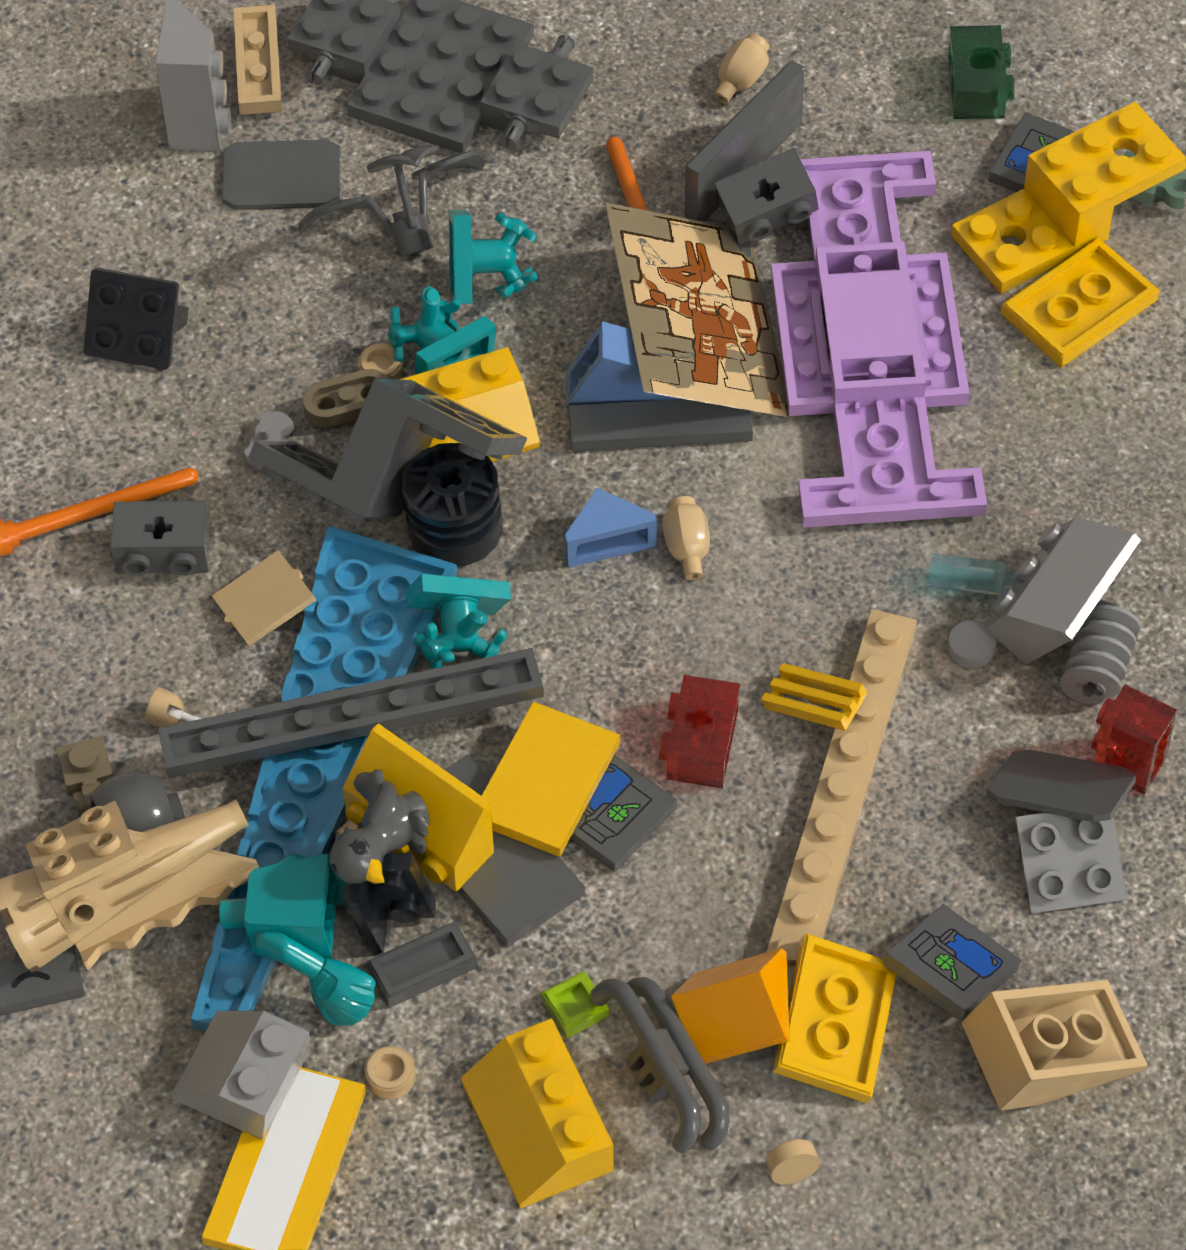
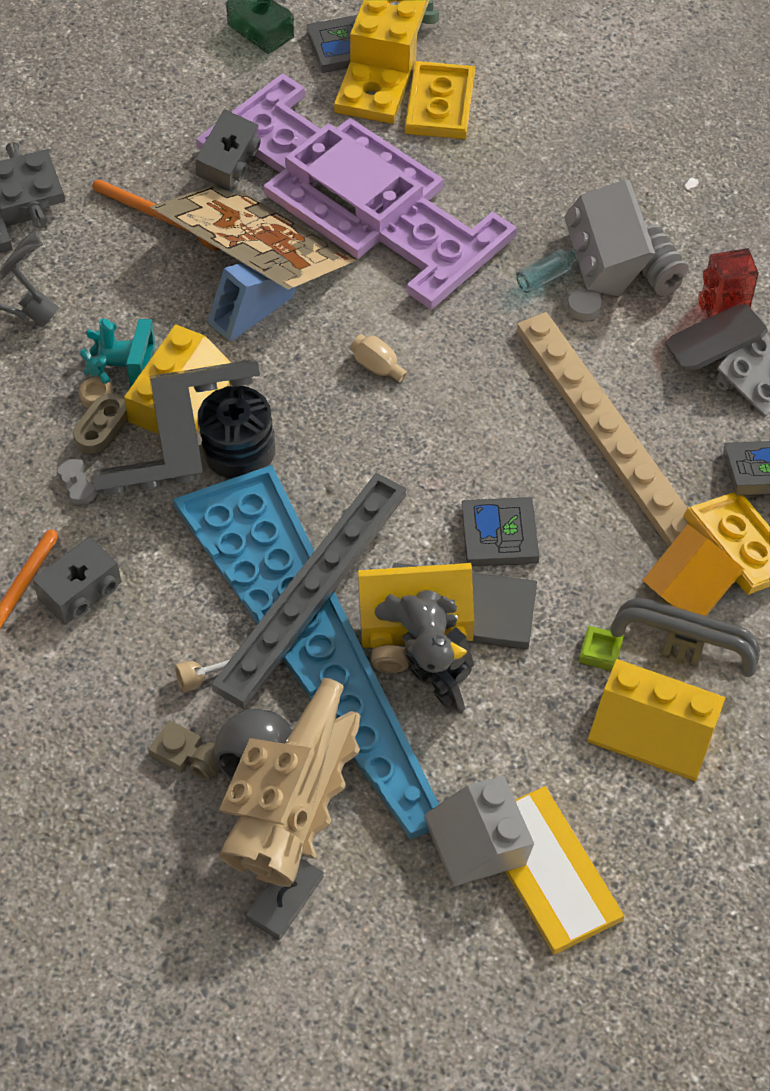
camera: 45 degrees left, 0 degrees up
tan piece [212,550,317,647] -> none
teal torso [219,854,376,1026] -> none
tan tile [364,1046,416,1099] -> none
dark grey tile [367,921,478,1008] -> none
teal piece [406,574,511,670] -> none
teal piece [448,210,538,304] -> none
yellow tile [482,701,620,857] -> none
medium blue slope [565,488,657,568] -> none
dark grey tile [569,399,753,451] -> none
clear red brick [659,675,740,789] -> none
dark grey tile [685,60,805,222] -> none
tan plant [713,33,770,105] -> none
yellow tile [761,663,867,731] -> none

